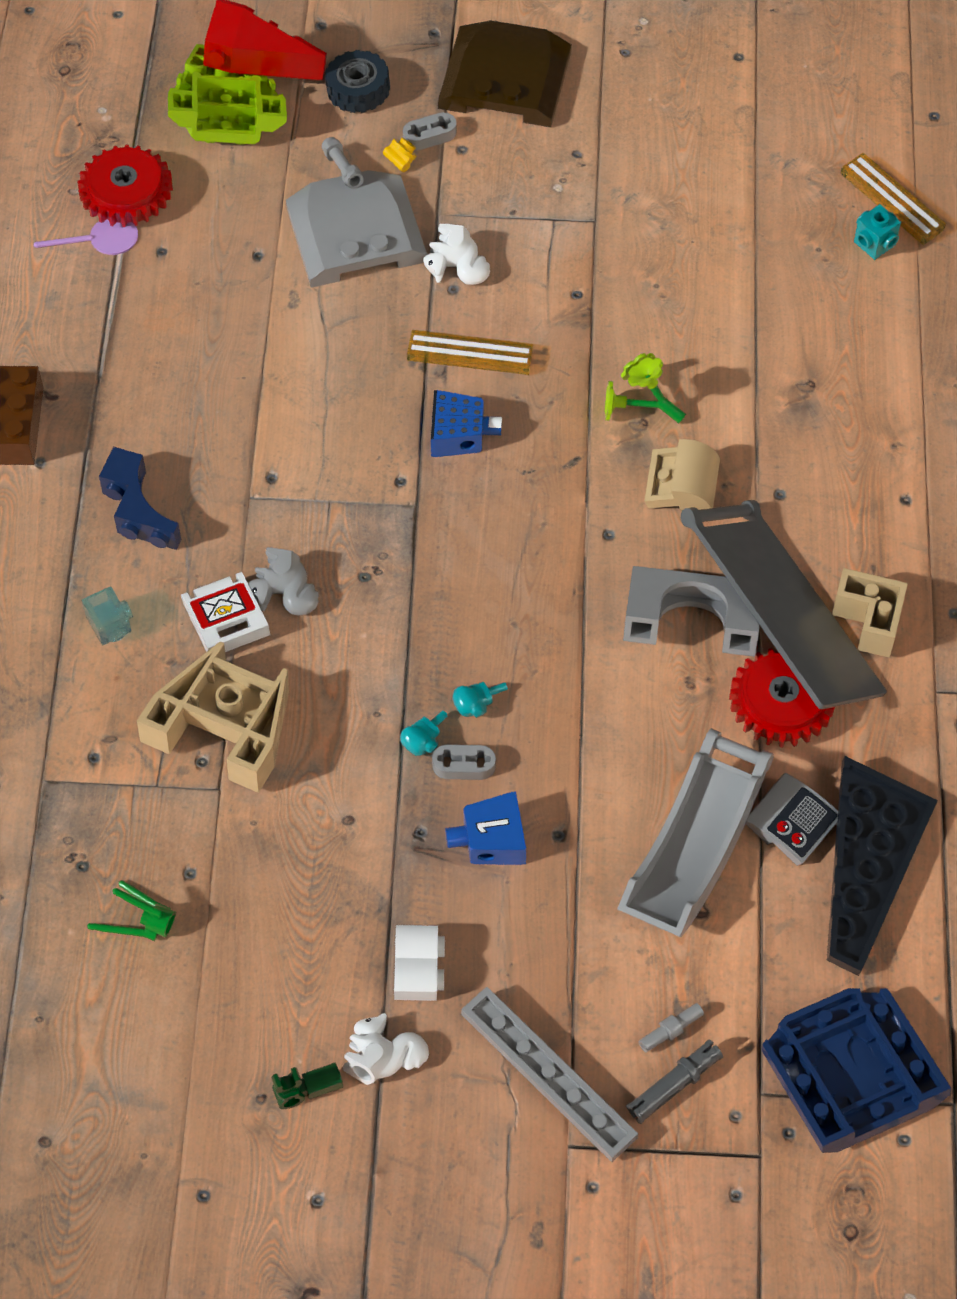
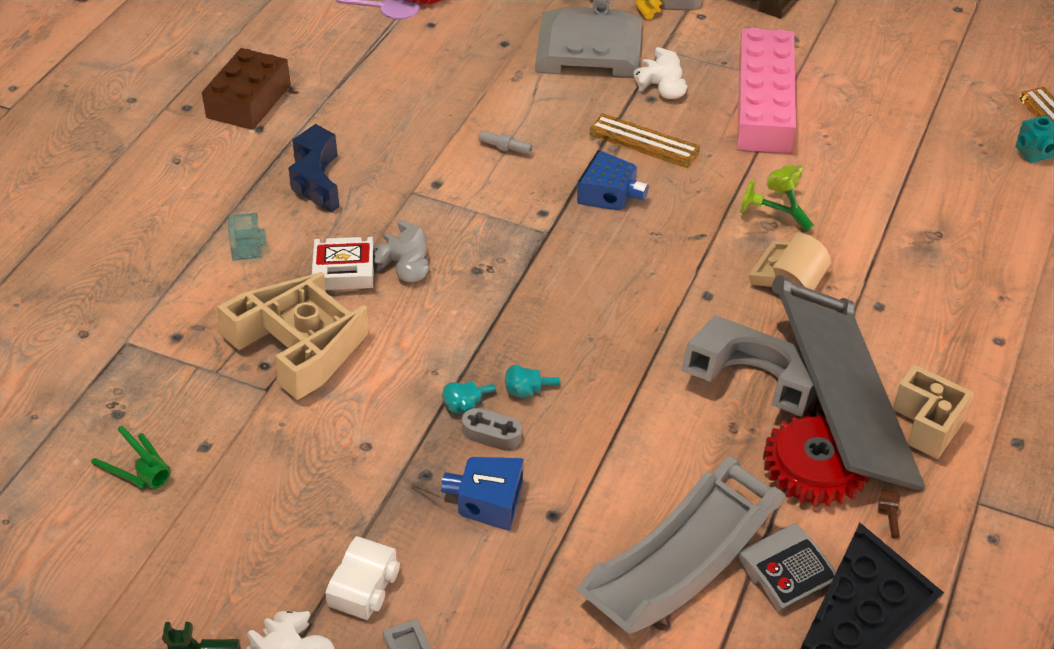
camera: 20 degrees right, 15 degrees down
none -> light grey bar [478,131,533,155]
none -> bright pink brick [737,28,796,154]
none -> reddish brown hand [878,489,900,538]

